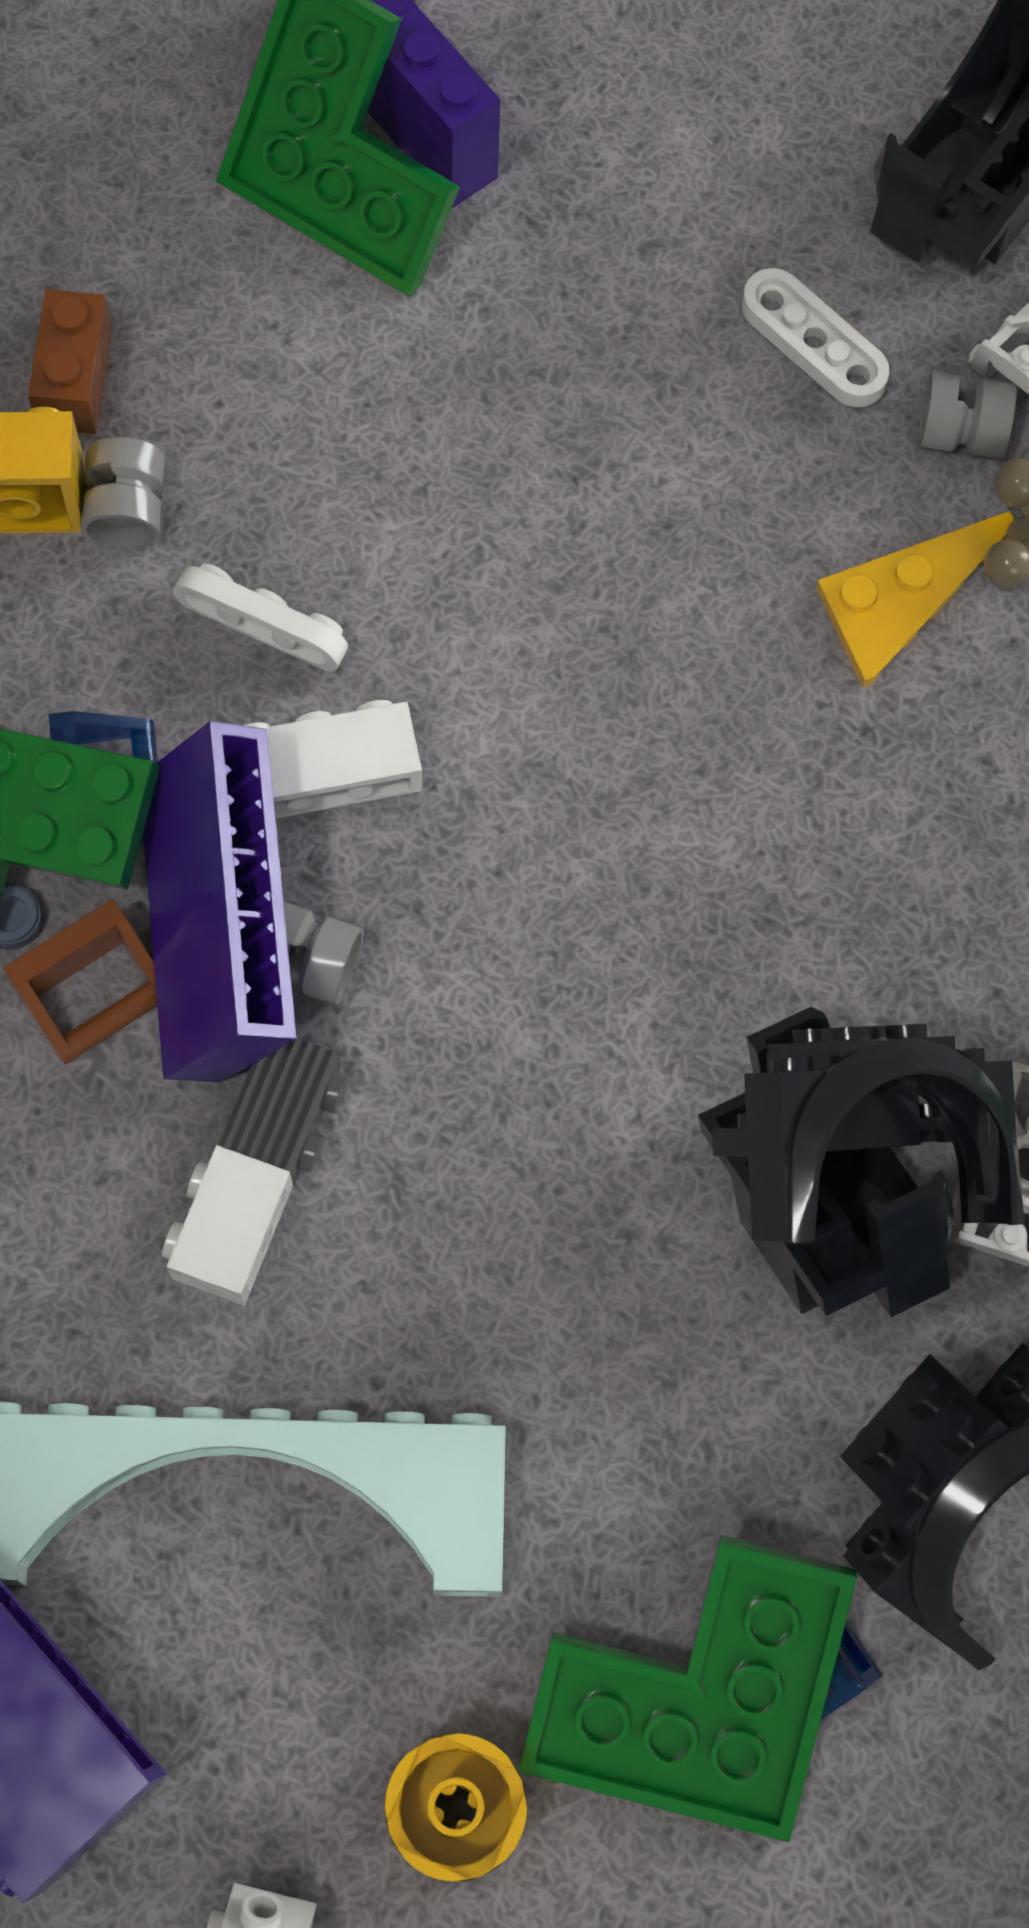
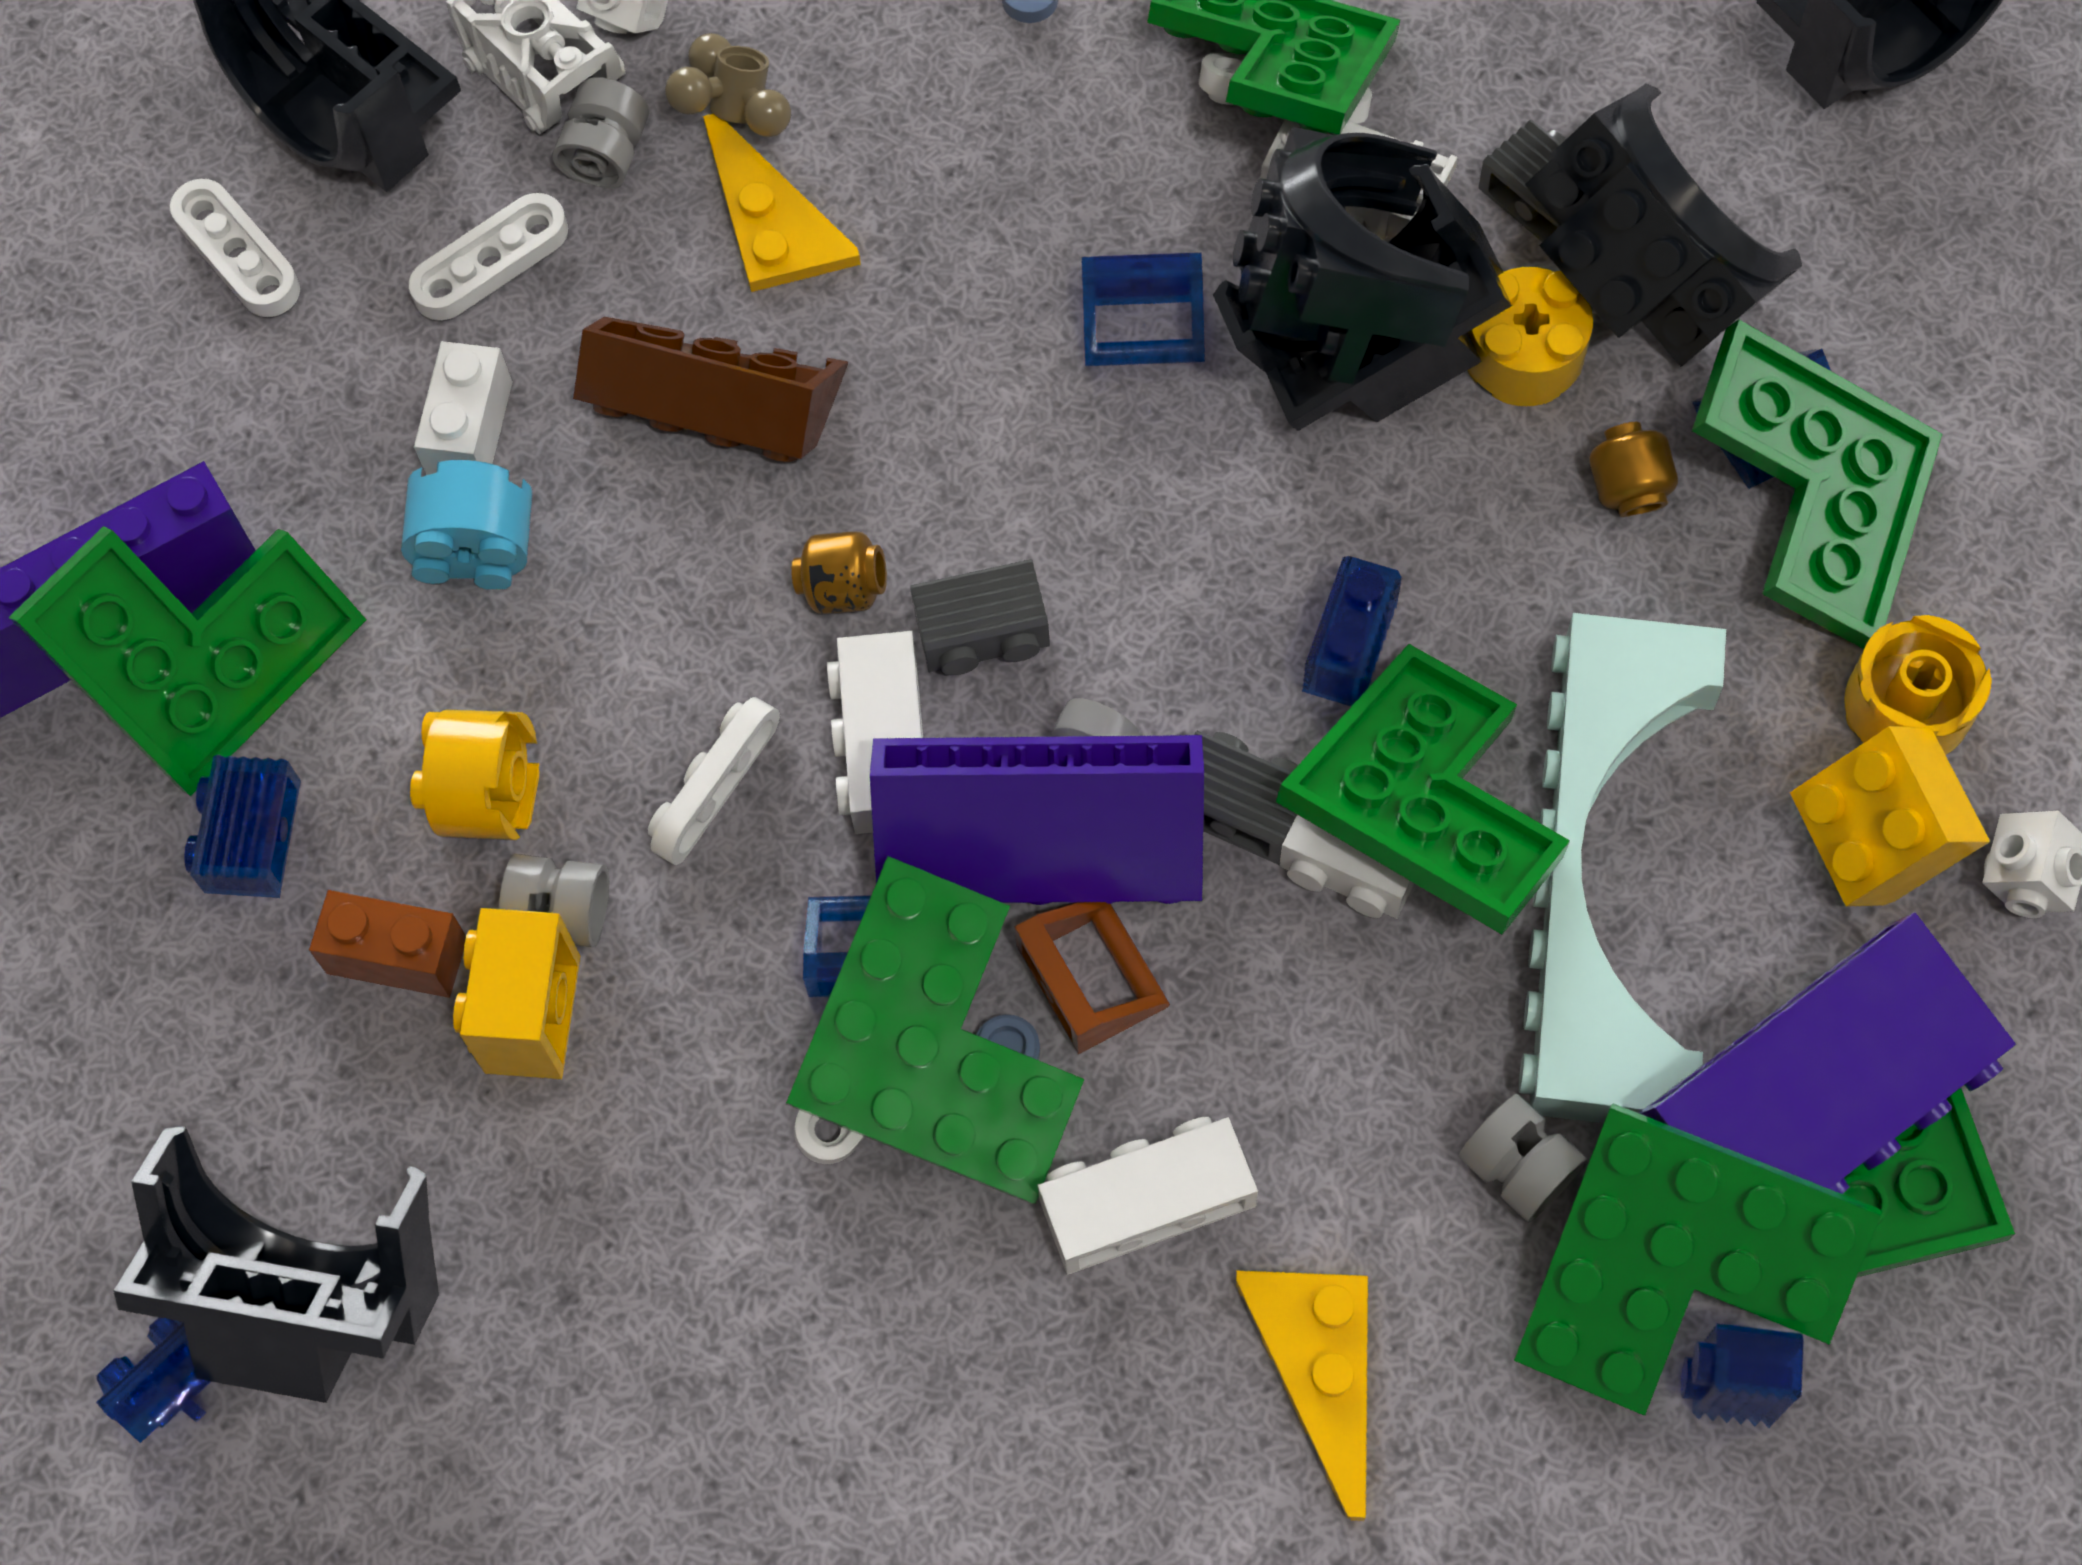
camera: 75 degrees left, 5 degrees down
none -> white plate [170,179,300,317]
none -> clear blue brick [184,755,301,898]
none -> medium azure brick [401,460,533,589]
none -> yellow brick [410,709,540,840]
none -> white brick [414,341,512,475]
none -> reddish brown wedge [573,316,849,462]
none -> pearl gold head [791,532,887,614]
none -> dark grey brick [910,559,1050,675]
none -> clear blue tile [1082,252,1205,366]
none -> green plate [1276,644,1570,935]
none -> clear blue brick [1302,556,1402,706]
none -> yellow brick [1467,267,1593,406]
none -> pearl gold head [1590,422,1678,517]
none -> yellow brick [1790,726,1990,907]

